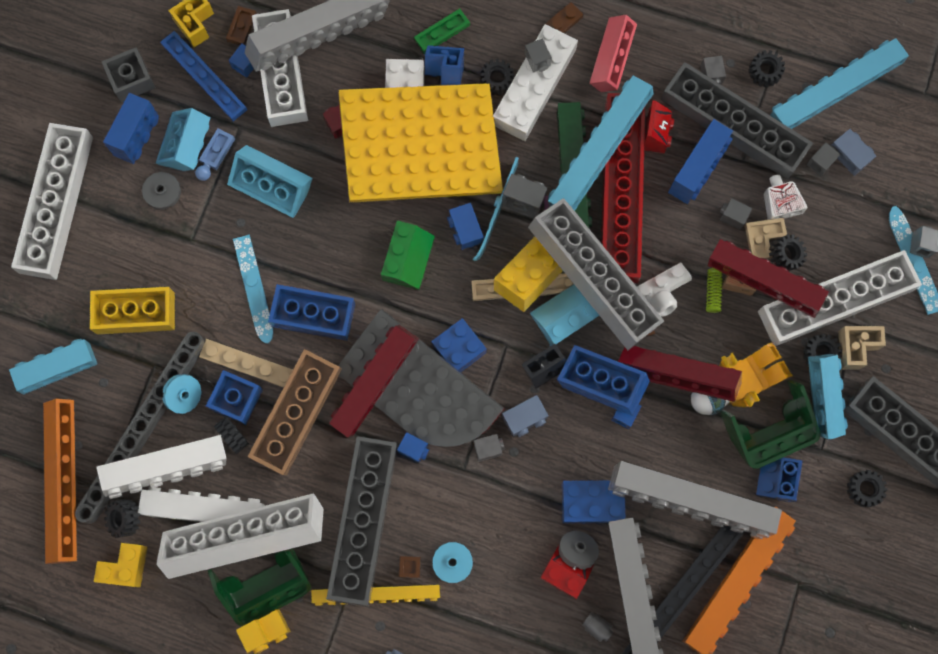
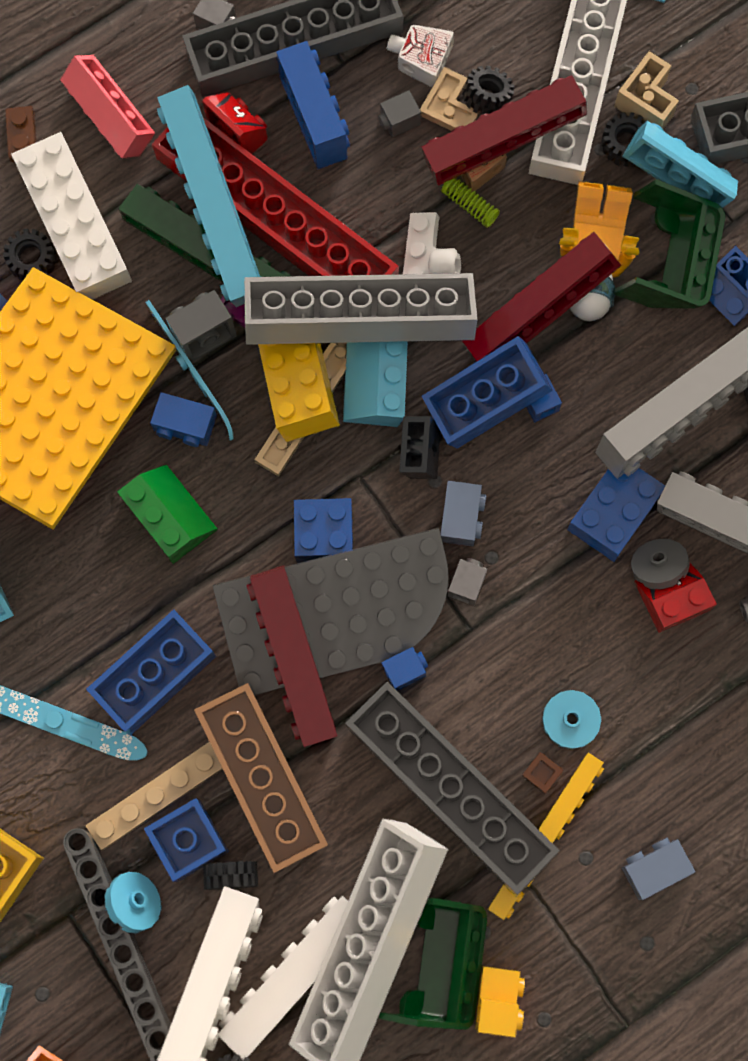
camera: 50 degrees left, 0 degrees up
dark grey brick [524,38,552,73] -> none

